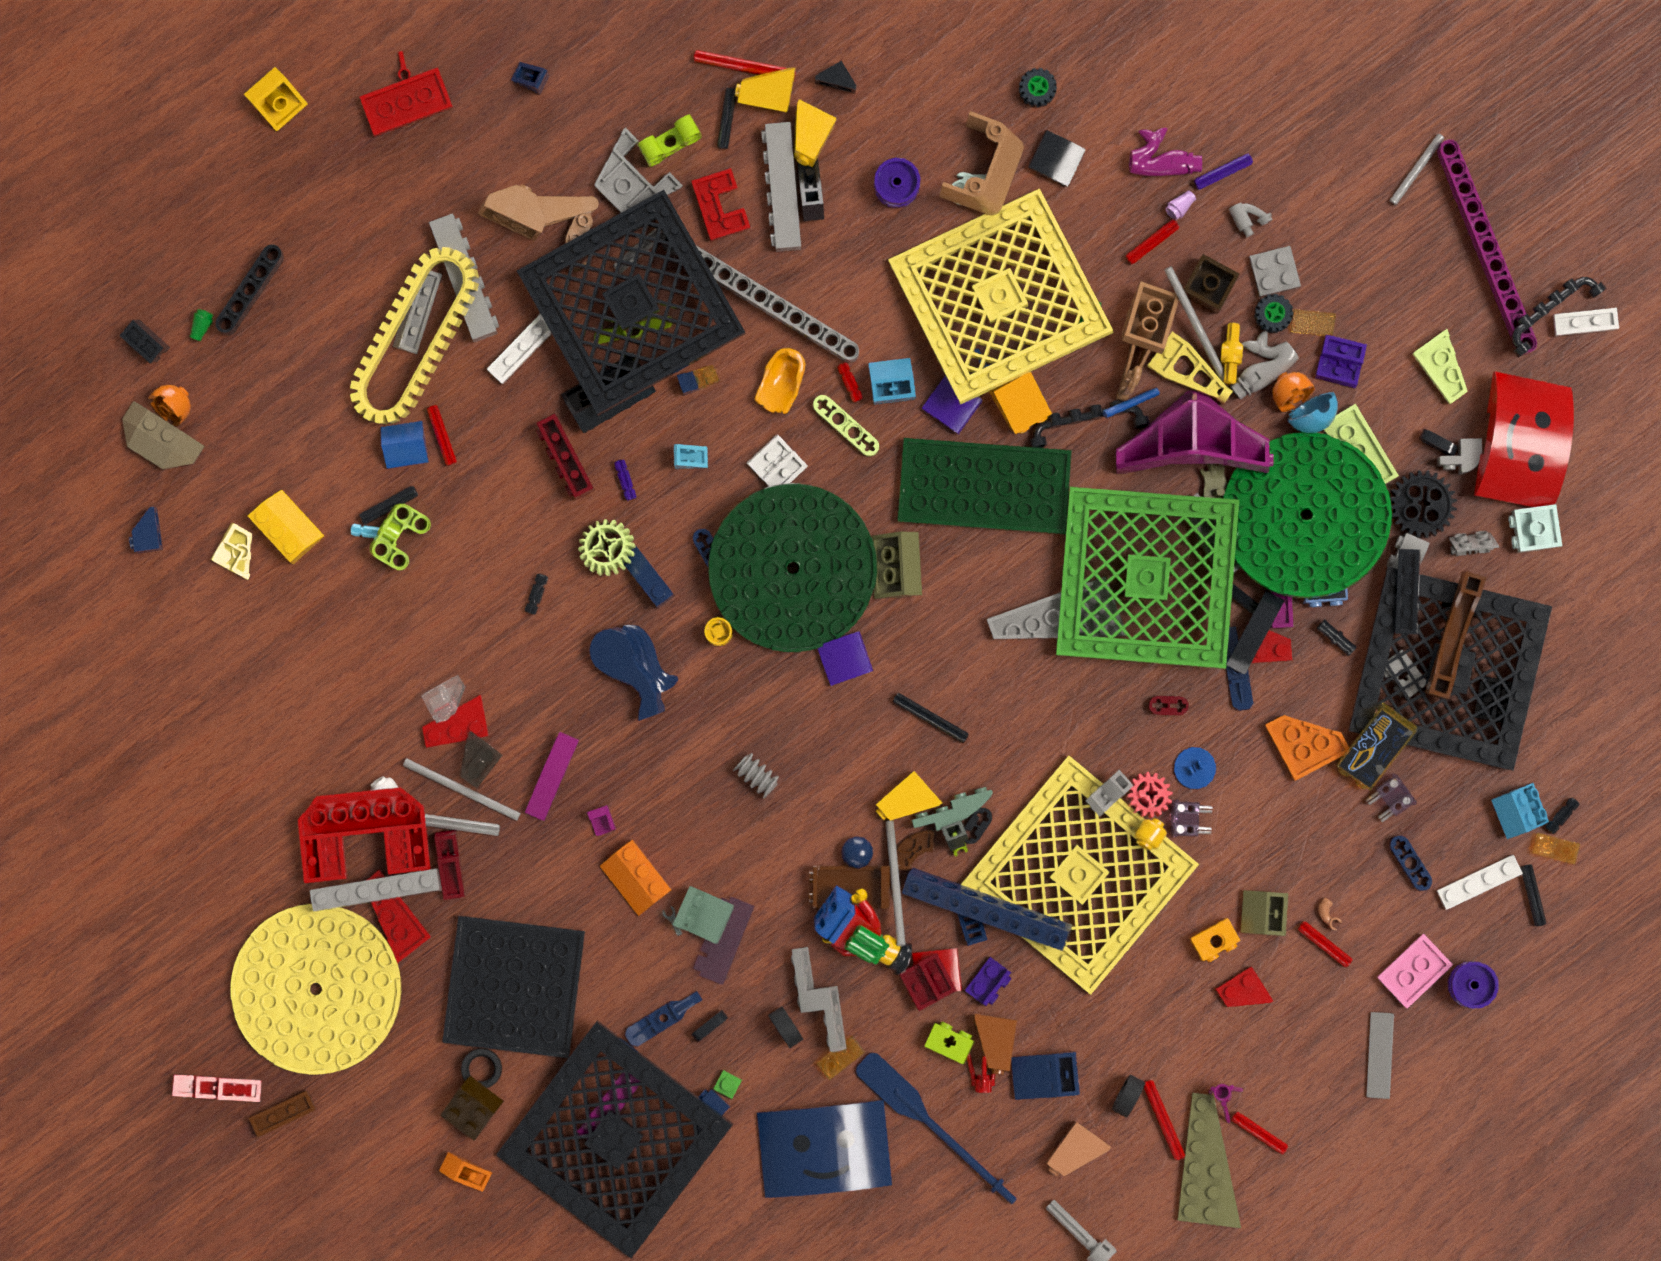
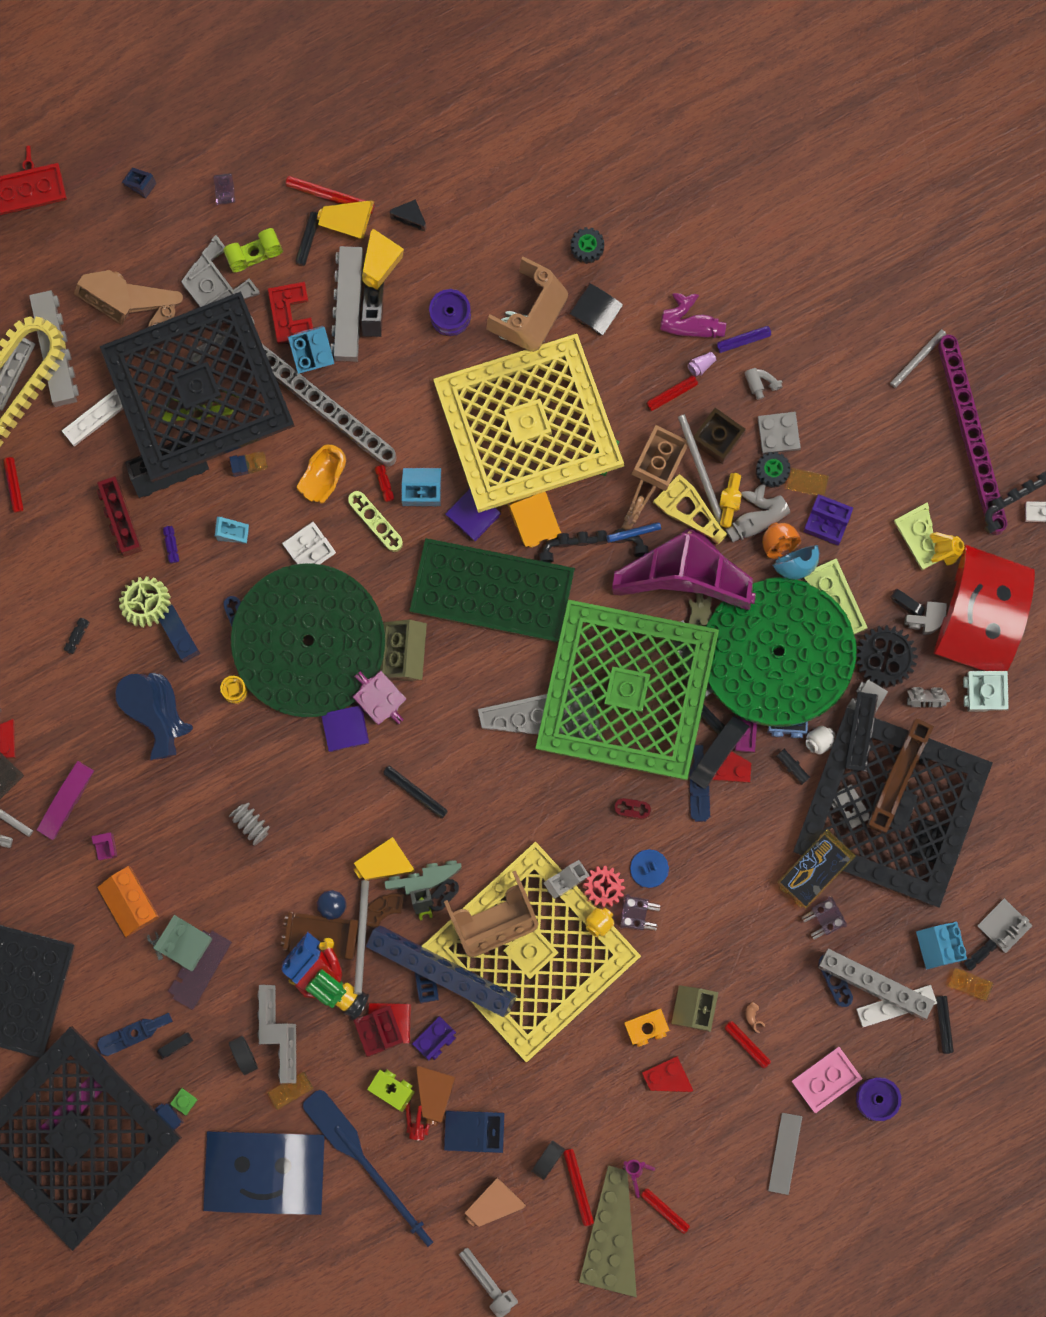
camera: 15 degrees right, 5 degrees down
orange plate [1265,715,1351,781] -> none
none -> bracket [213,173,235,205]
none -> dark azure slope [288,326,334,374]
none -> plate [352,671,406,725]
none -> medium nougat windscreen [444,870,538,957]
none -> white head [806,726,835,754]
none -> light grey brick [818,949,935,1020]
none -> yellow brick [930,532,964,565]
none -> light grey hinge [978,898,1032,953]

